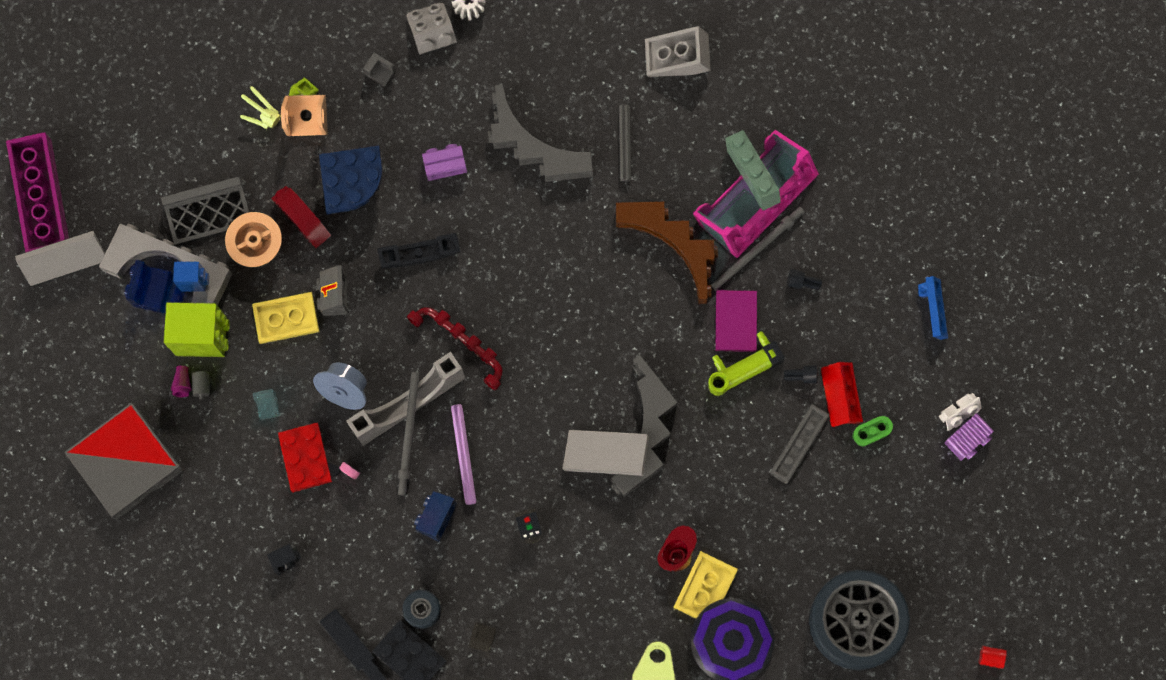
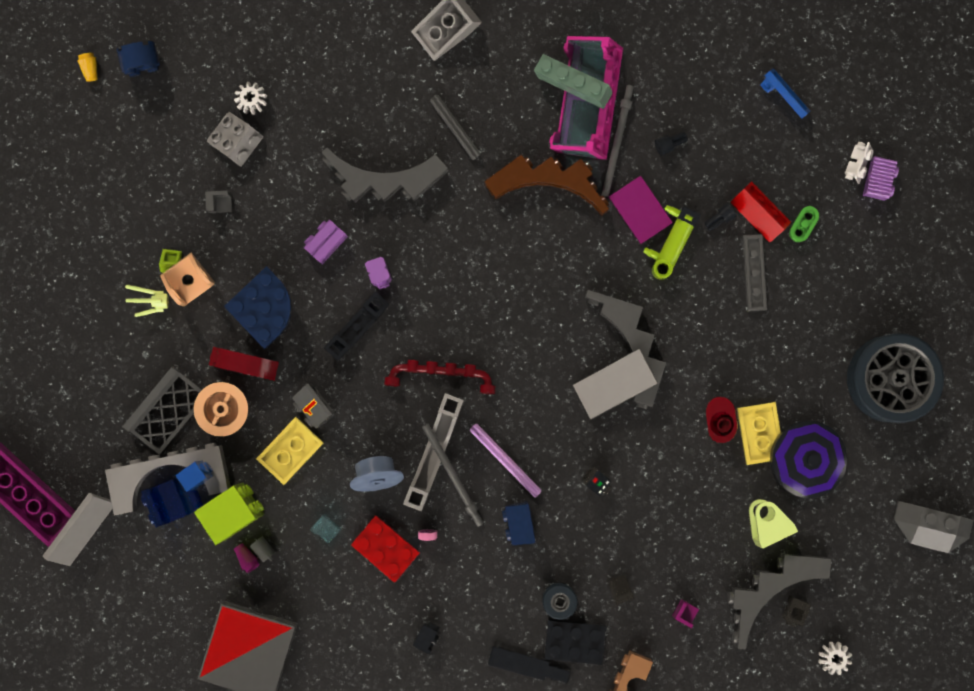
camera: 40 degrees left, 10 degrees up
none -> medium lavender brick [365,257,392,289]

